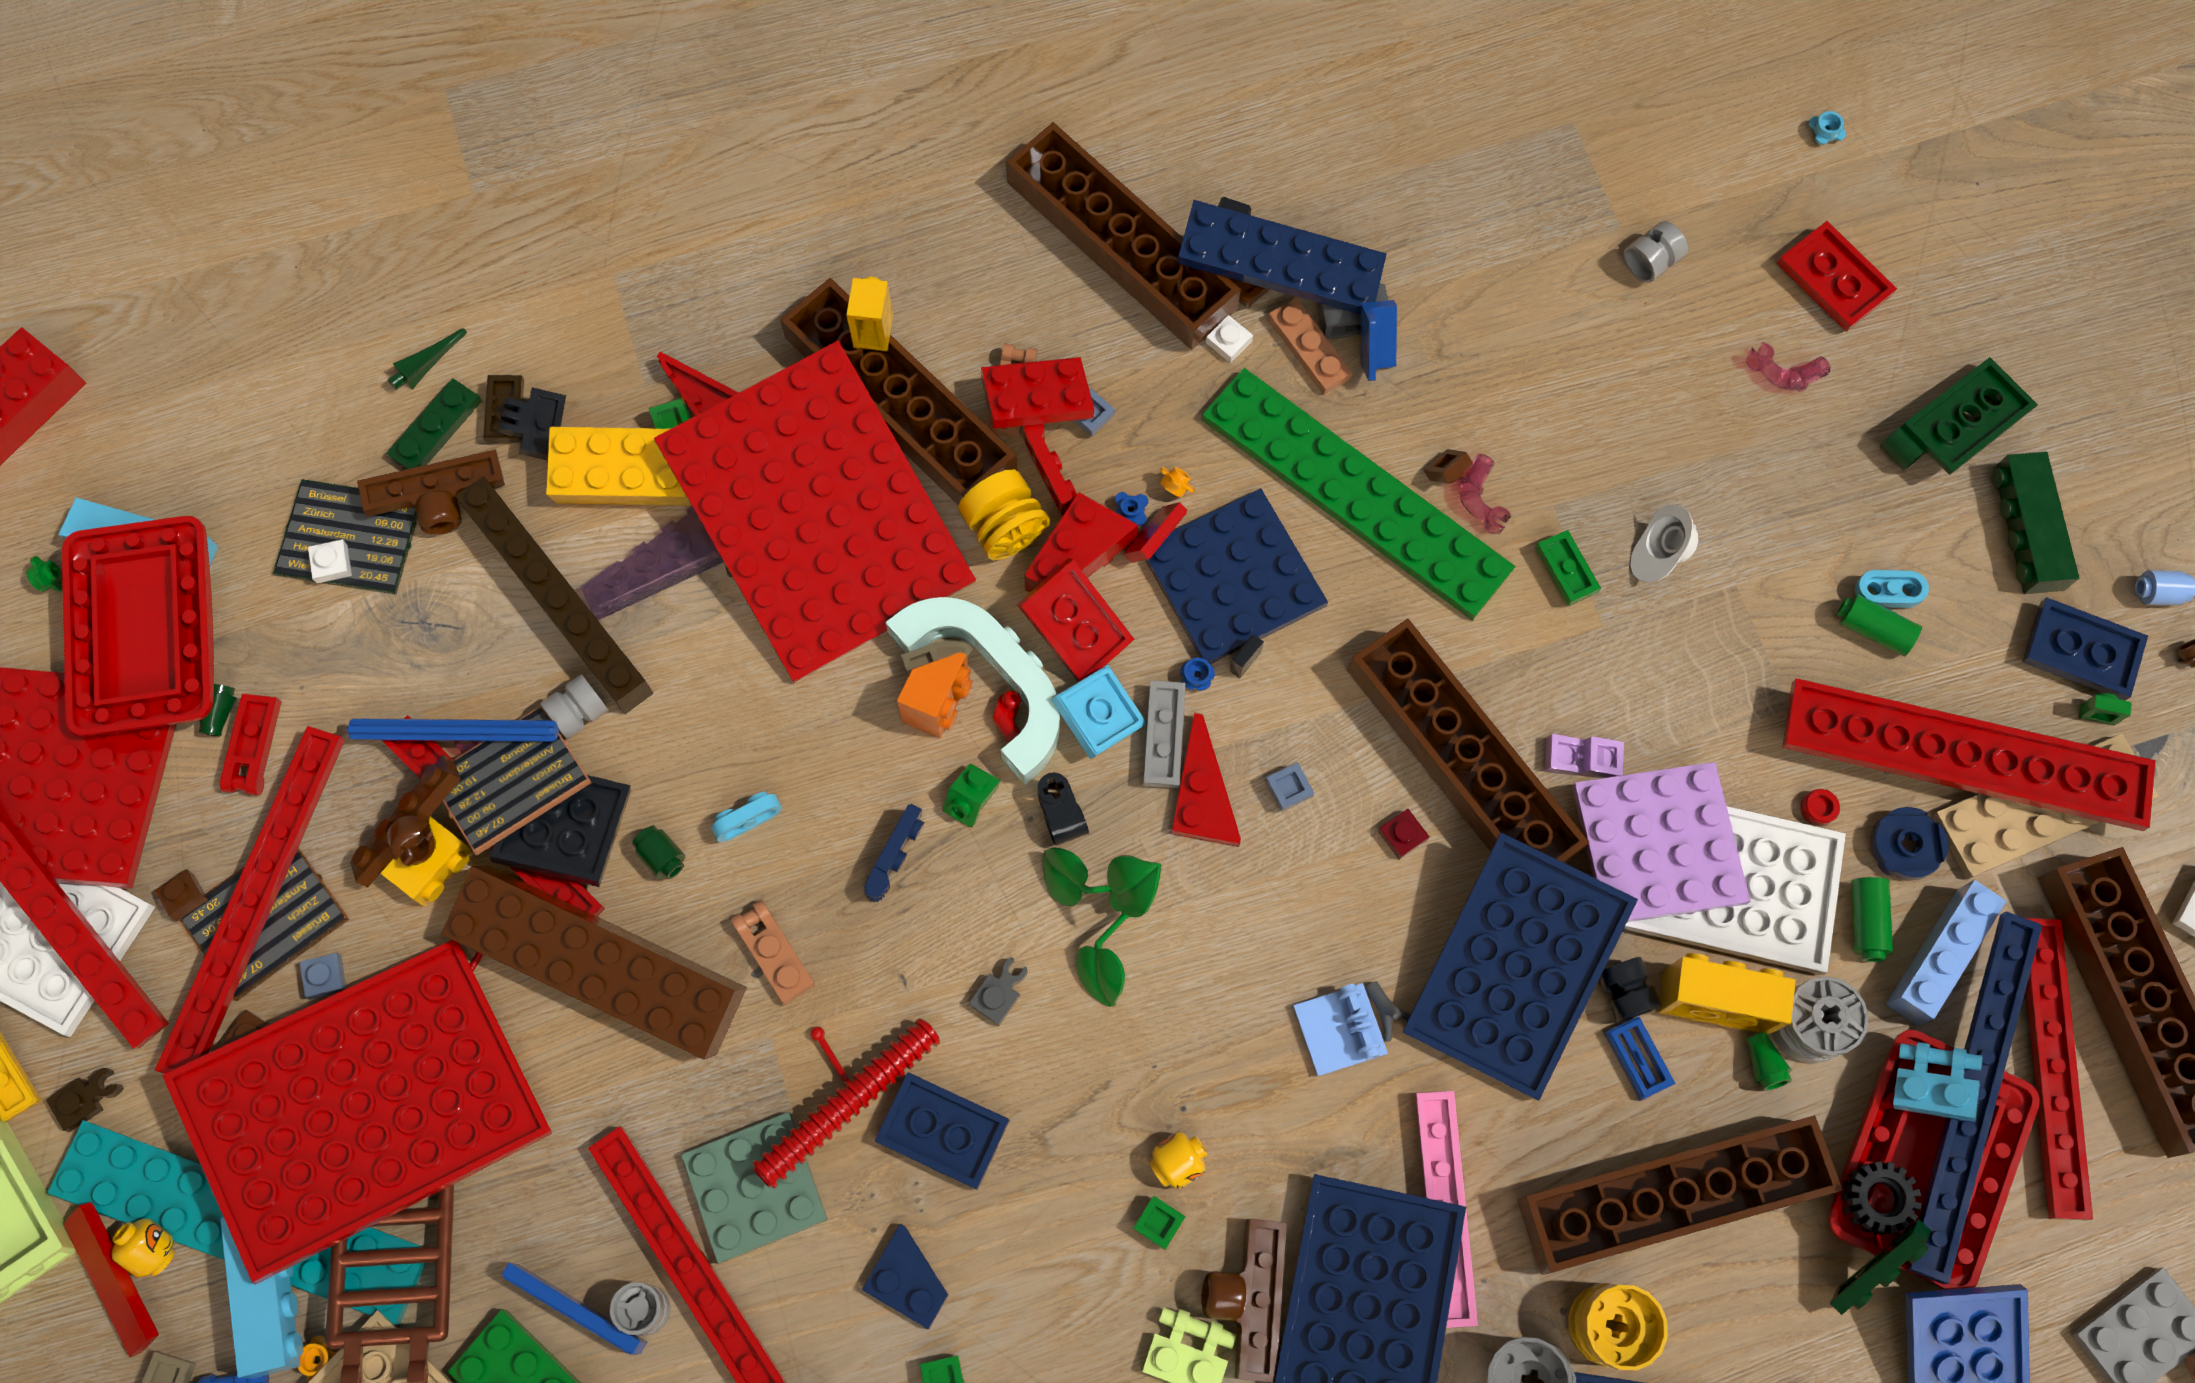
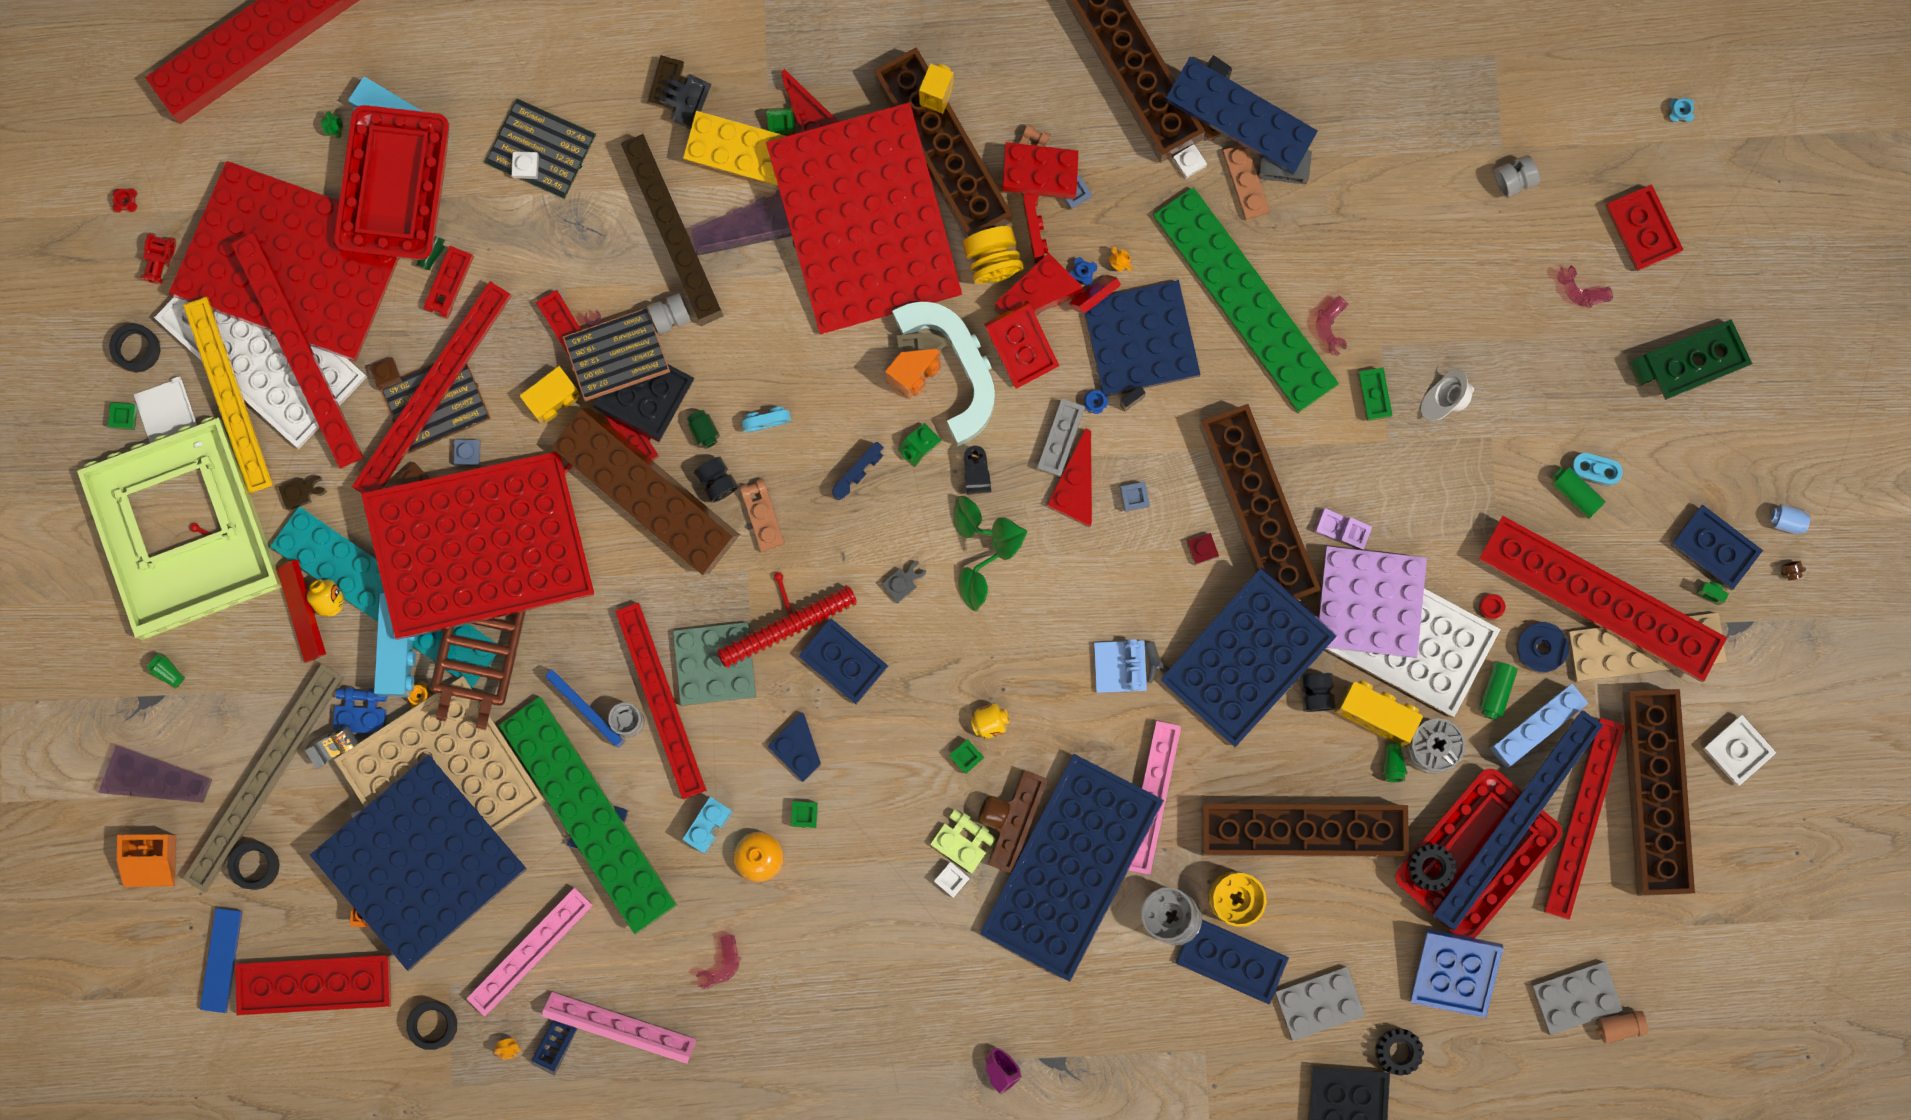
camera: 20 degrees right, 10 degrees up
blue axle [347,718,559,742] -> none
reddish brown plate [350,755,461,888] -> none
reddish brown plate [357,449,505,535] -> none
dark green plate [386,378,482,470] -> none
dark green piece [387,328,467,390] -> none
red arm [992,690,1021,743] -> none
medium azure tile [1051,665,1147,760] -> none
blue panel [1361,300,1397,381] -> none
reddish brown plate [1424,449,1473,484] -> none
blue tile [1604,1016,1676,1101] -> none
dark green plate [1830,1219,1931,1315] -> none
medium azure plate [1893,1042,1983,1122] -> none
dark green brick [1992,451,2080,594] -> none
none -> black wheel [693,456,739,503]

